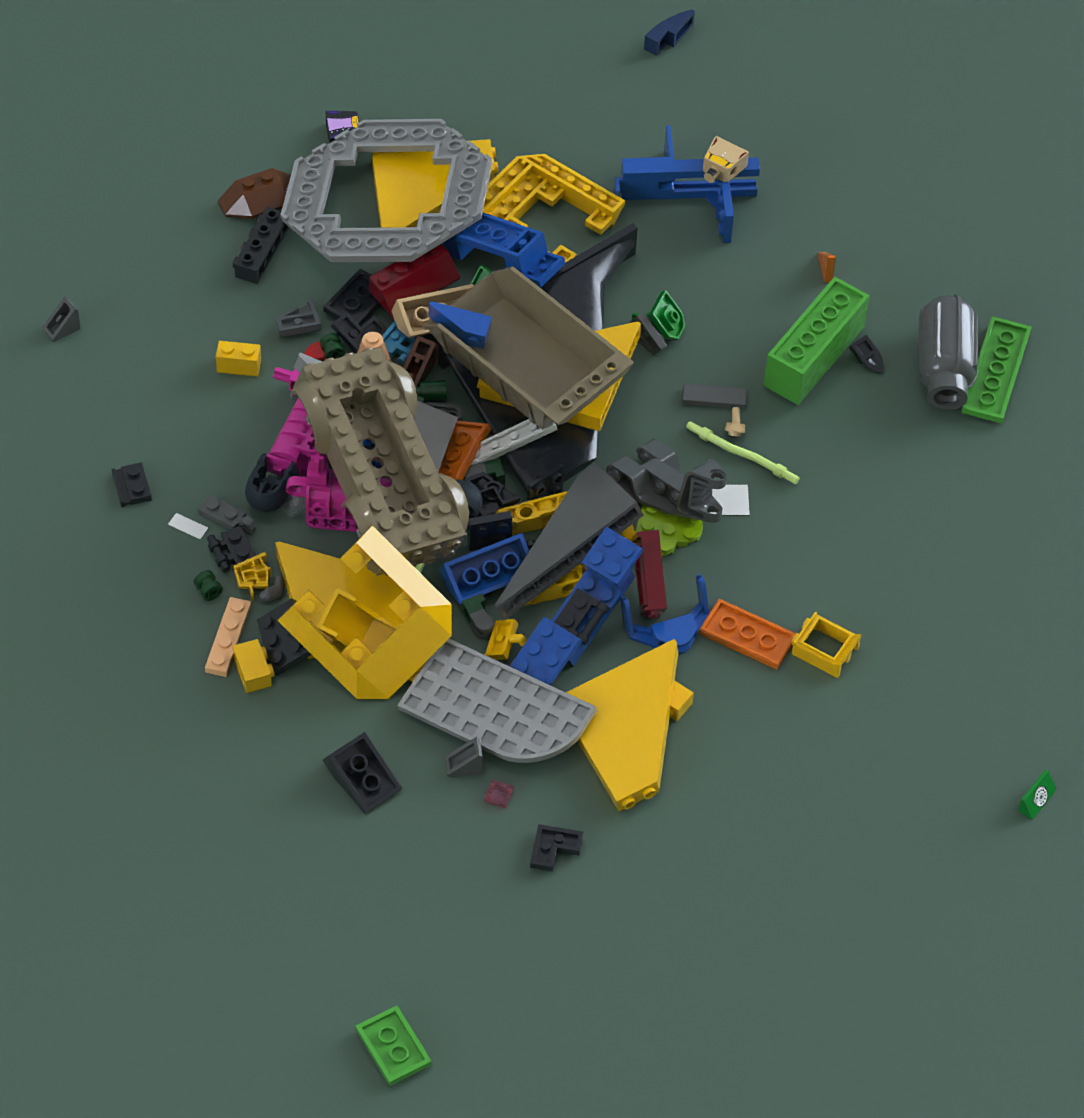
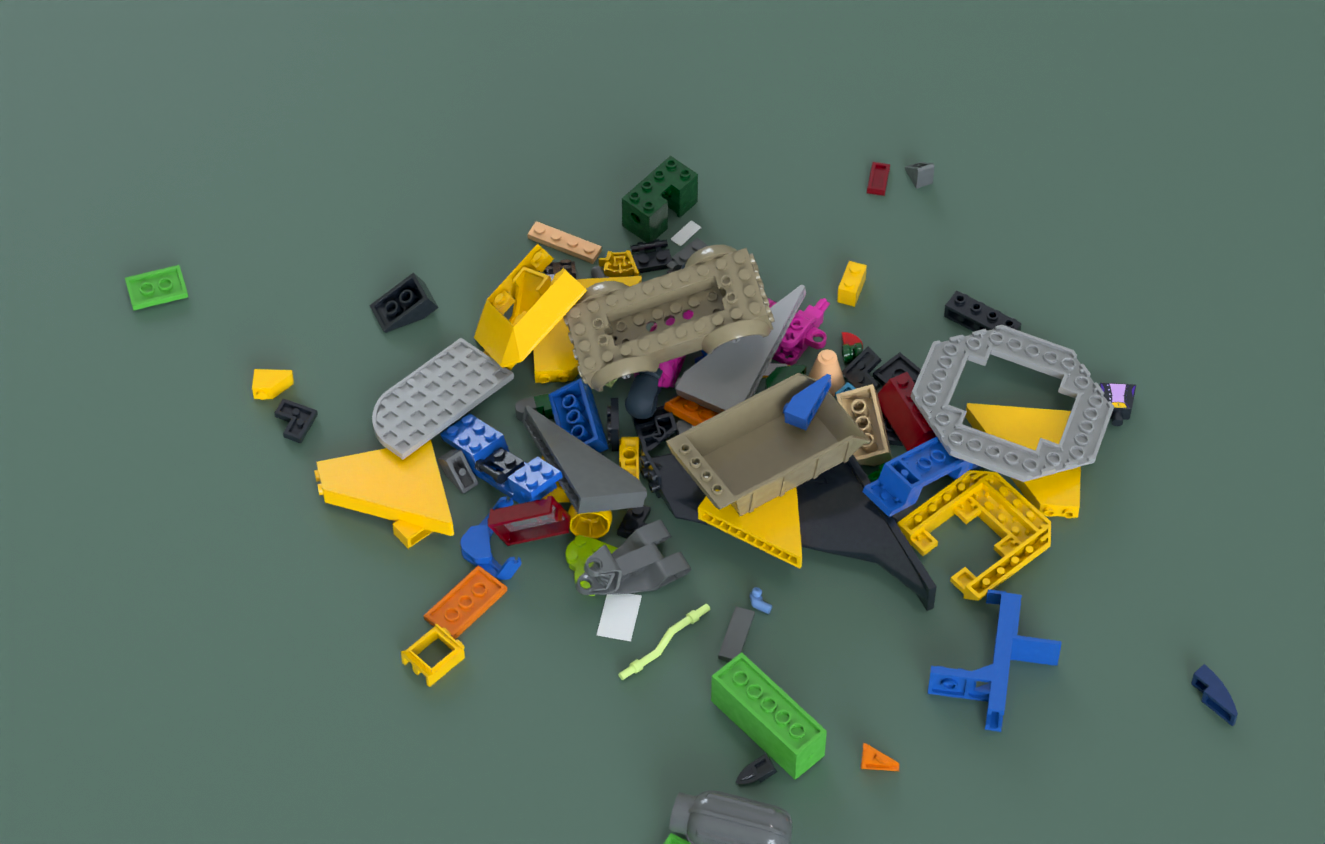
camera: 105 degrees right, 0 degrees up
black plate [111,462,152,507] -> none
dark green wheel [193,570,223,601] -> none
reddish brown wedge [218,168,291,219] -> none
yellow brick [232,639,274,693] -> none
dark grey wing [276,299,321,337] -> none
dark grey slope [445,737,483,777] -> none
clear pink tile [484,779,514,809] -> none
yellow plate [485,619,527,660] -> none
dark grey wing [629,312,667,356] -> none
green piece [631,290,685,341] -> none
tan torso [703,136,749,183] -> none
tan plate [725,407,745,437] -> none
green slope [1018,770,1056,819] -> none
none -> yellow slope [252,369,294,400]
none -> dark grey slope [437,449,479,494]
none -> dark green piece [622,156,698,243]
none -> medium blue arm [749,587,772,614]
none -> dark red tile [867,162,890,196]

